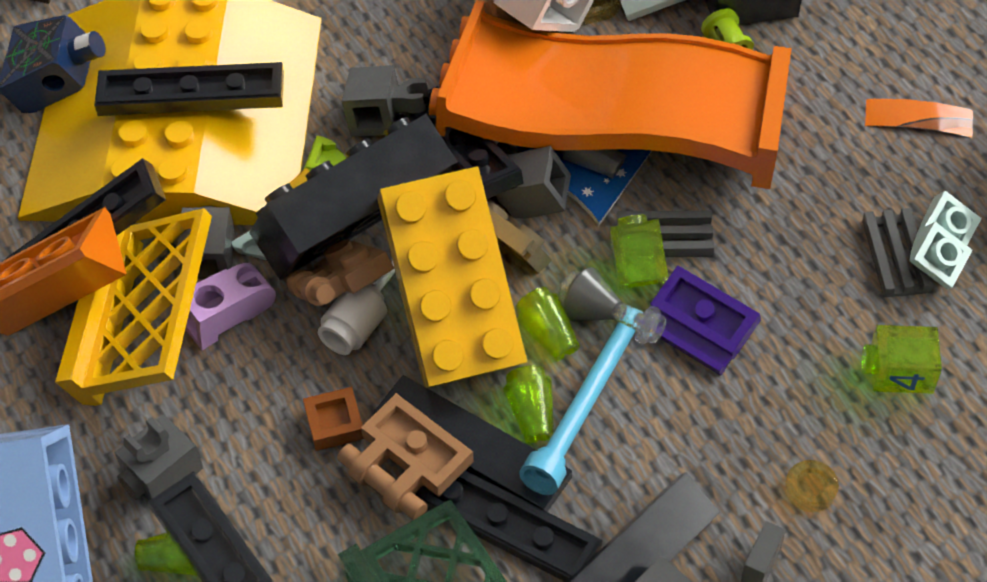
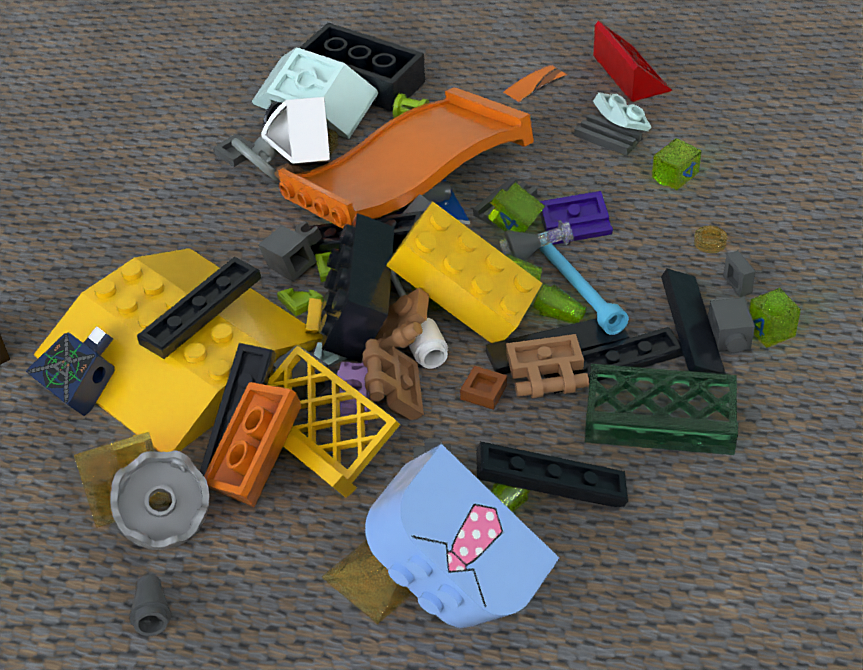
camera: 50 degrees left, 10 degrees down
none -> medium nougat plate [363,339,424,420]

